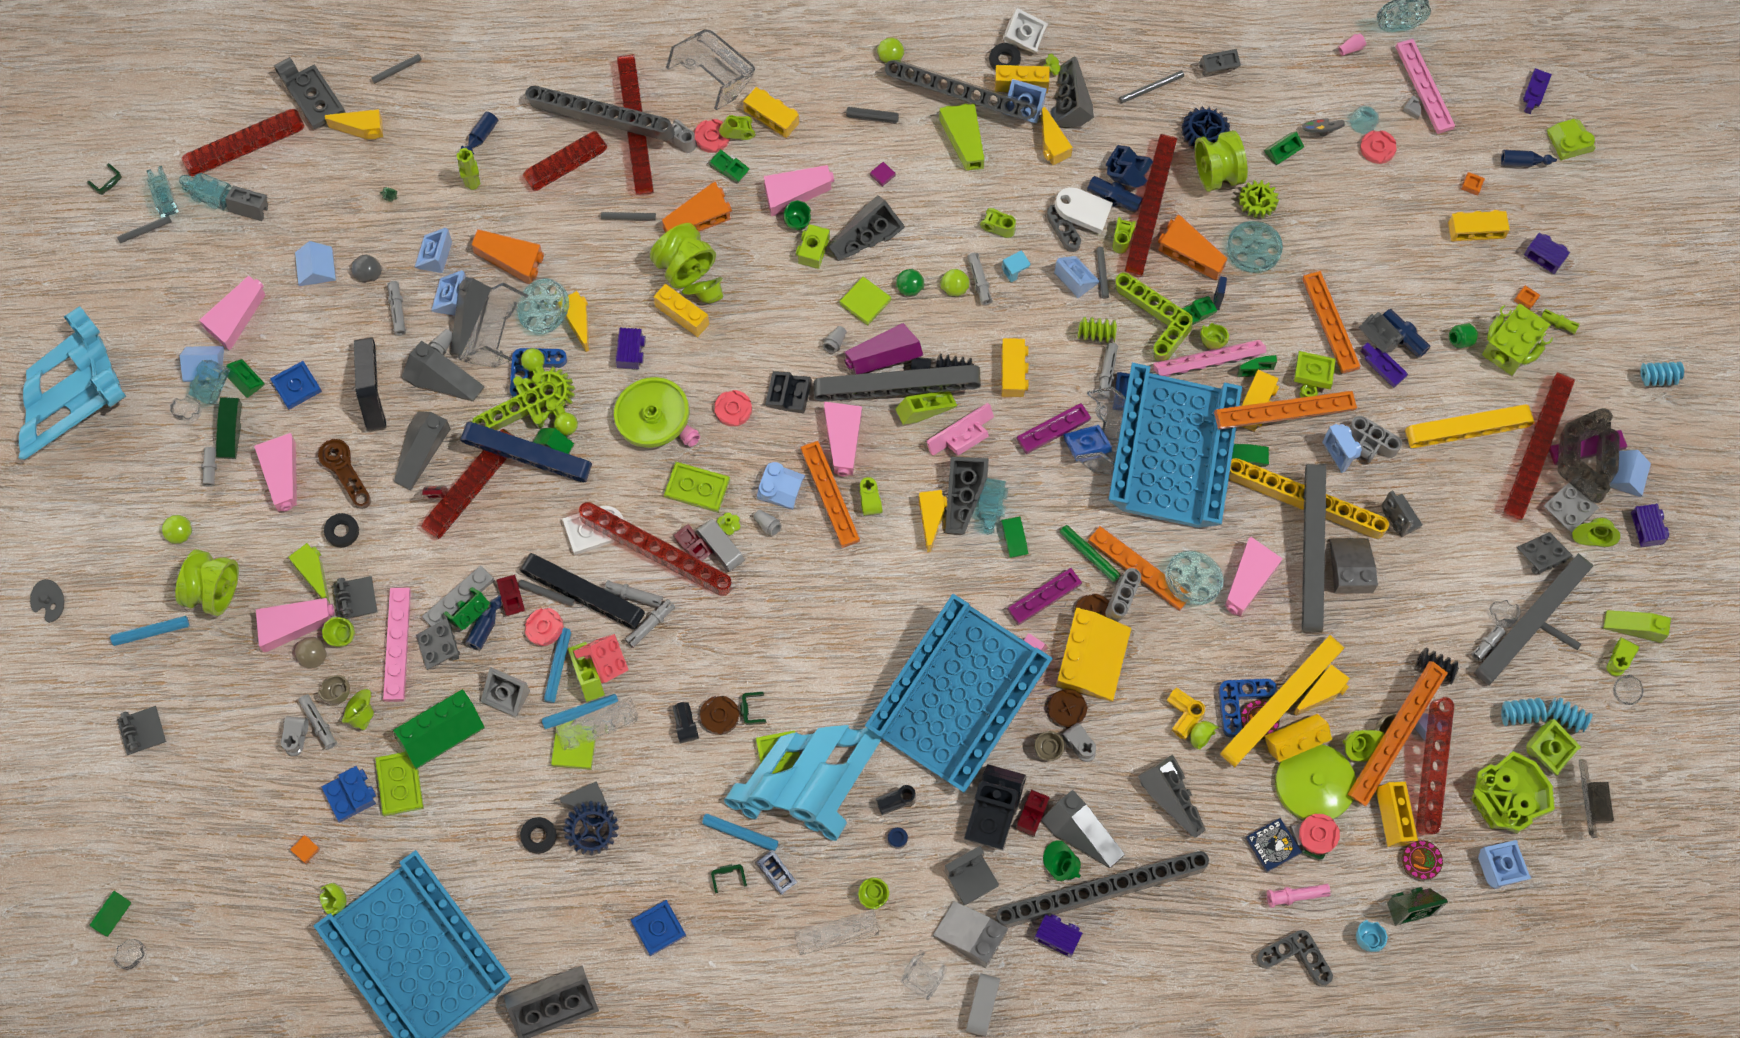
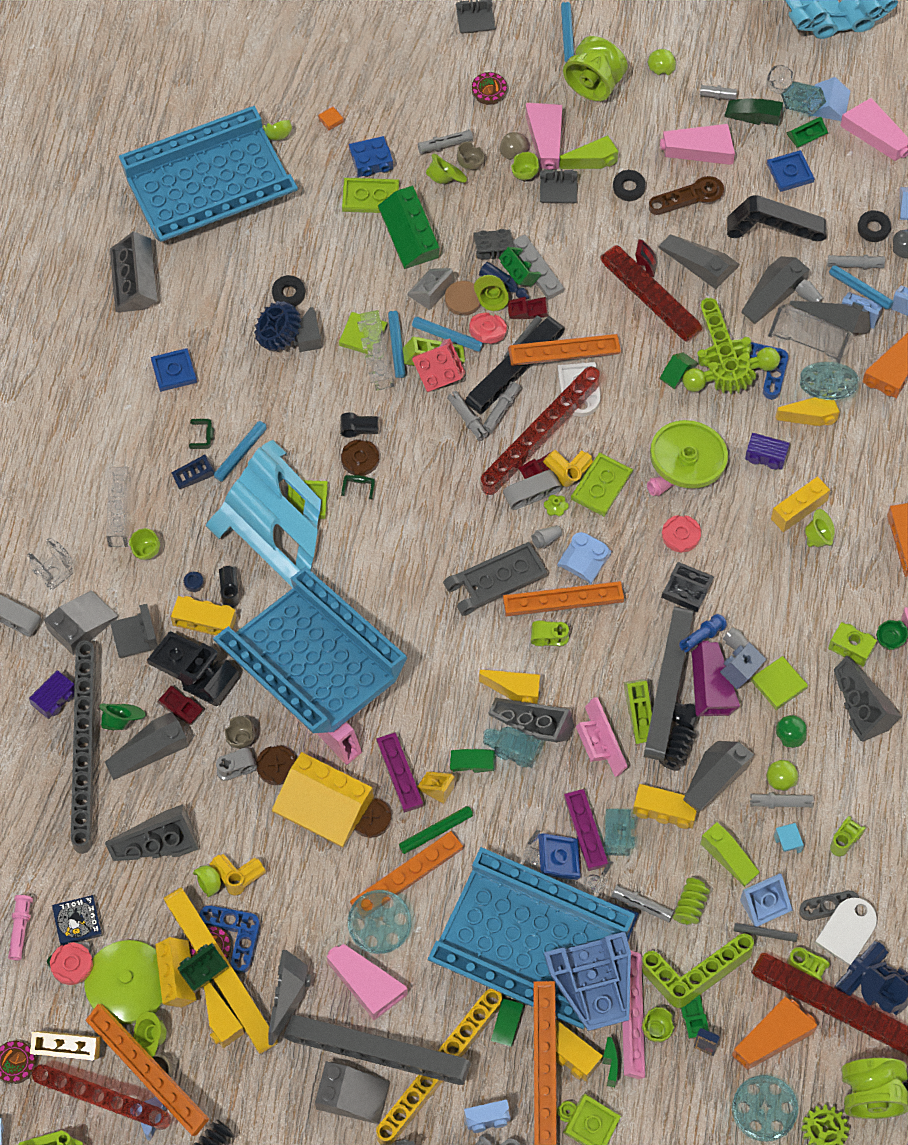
camera: 105 degrees right, 5 degrees down
light grey piece [281,716,309,756] -> none
bright pink plate [383,588,411,702] -> none
dark blue beam [460,422,592,482] -> none
lime piece [650,223,716,289] -> none
bright pink slope [824,402,862,477] -> none
light grey beam [1105,568,1141,622] -> none
none -> yellow brick [171,596,237,636]
none -> dark green bracket [177,943,229,993]
none -> dark grey wedge [268,950,311,1046]
none -> yellow slope [417,771,454,804]
none -> dark grey hinge [443,542,548,616]
none -> medium nougat tile [445,281,481,315]
none -> reddish brown tile [472,72,507,105]
none -> lime piece [474,275,509,311]
none -> orange plate [508,334,621,366]
none -> yellow piece [543,449,593,487]
none -> medium blue wedge [544,932,631,1031]
none -> clear light blue brick [605,809,635,856]
none -> blue pin [679,614,727,652]
none -> dark grey wedge [683,741,754,813]
none -> lime slope [700,822,760,887]
none -> sand blue brick [720,642,766,689]
none -> dark azure axle [829,266,893,309]
none -> black tyre [857,210,891,242]

